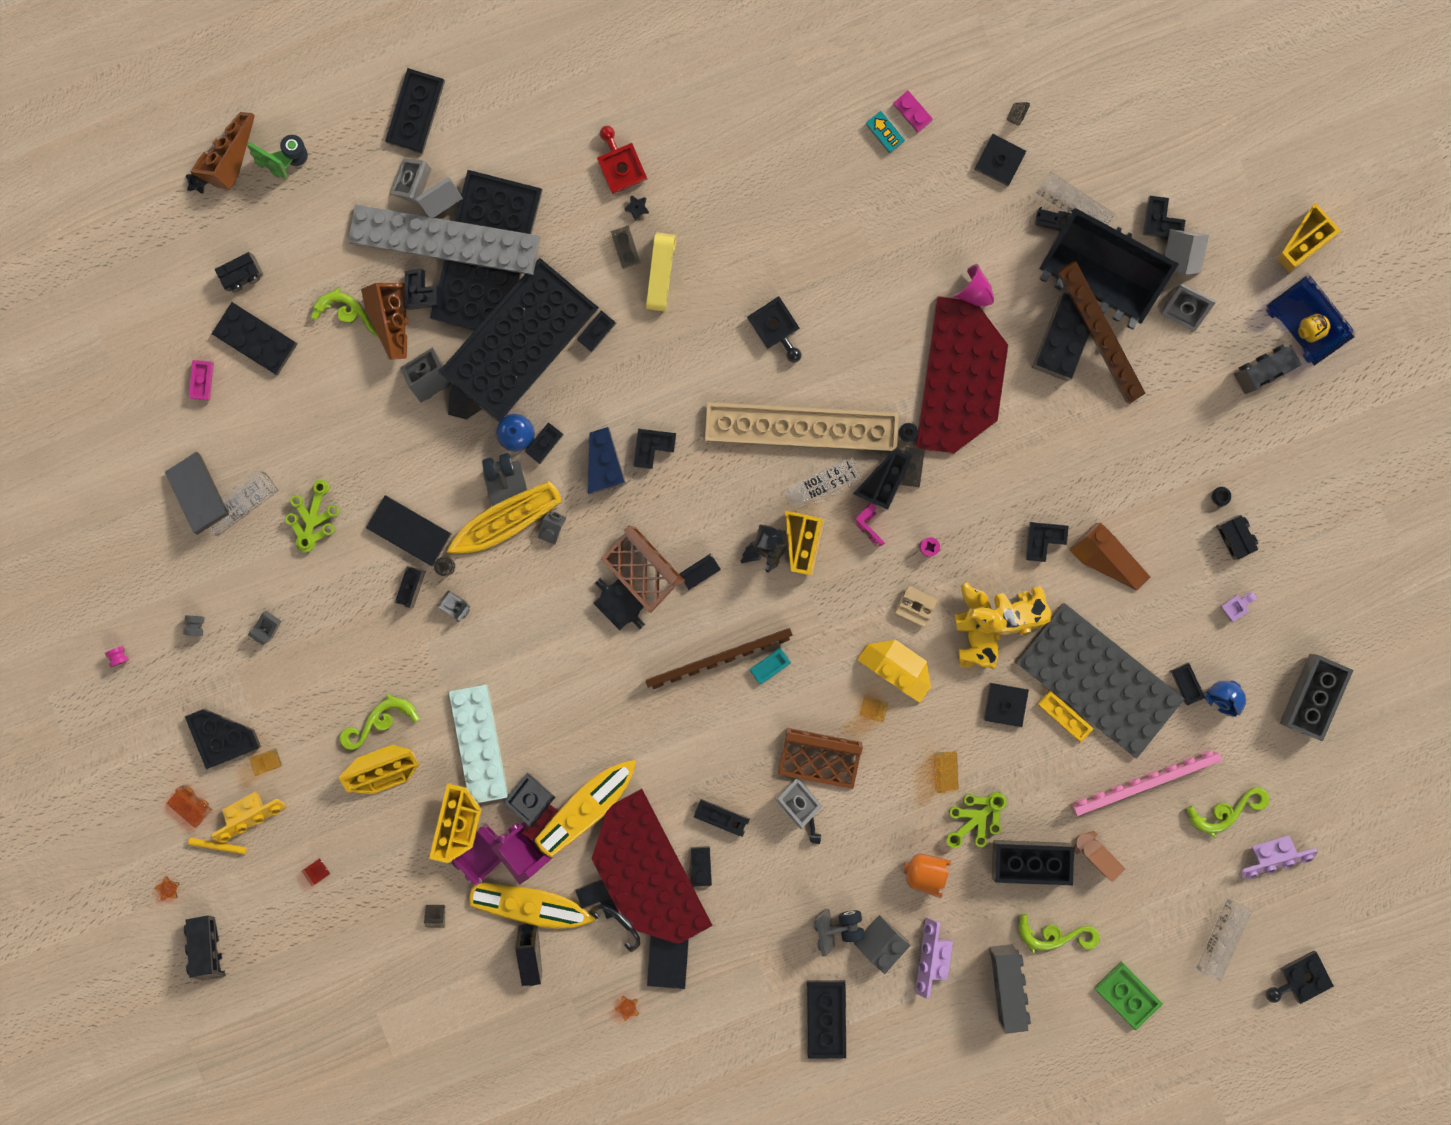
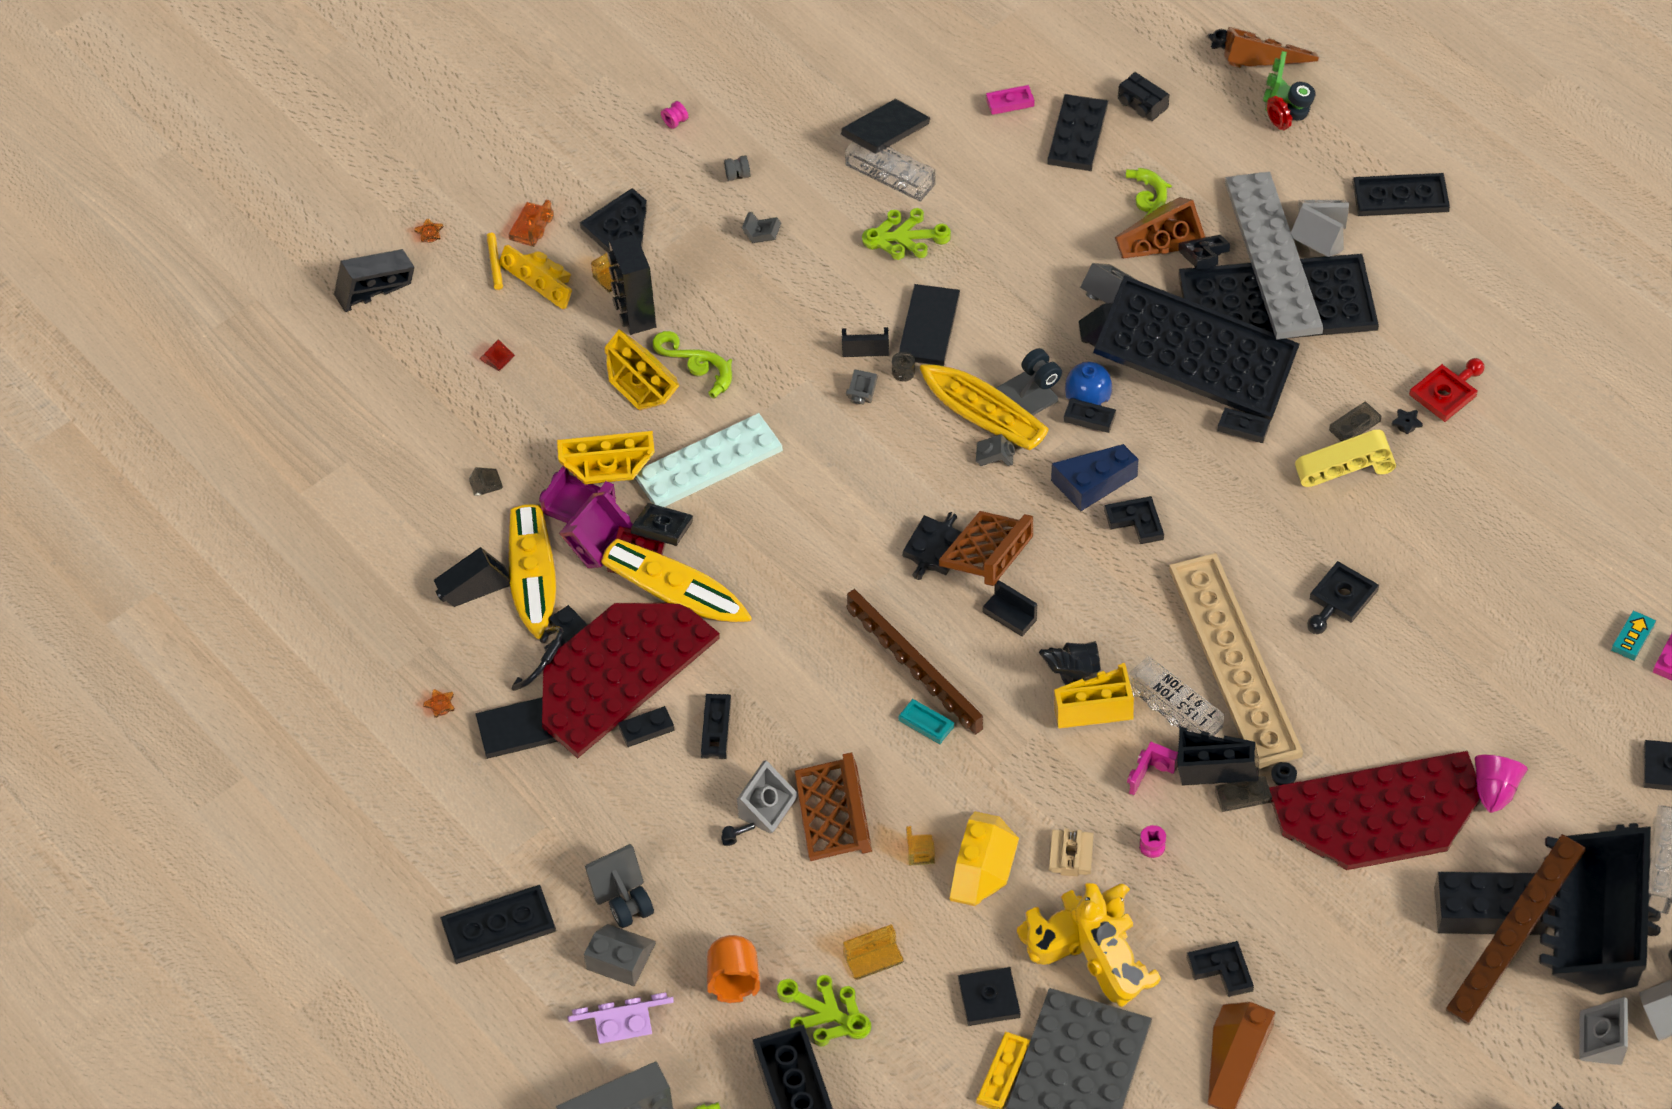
camera: 70 degrees right, 35 degrees down
none -> black brick [607,234,657,335]
none -> red gear [1267,95,1292,131]

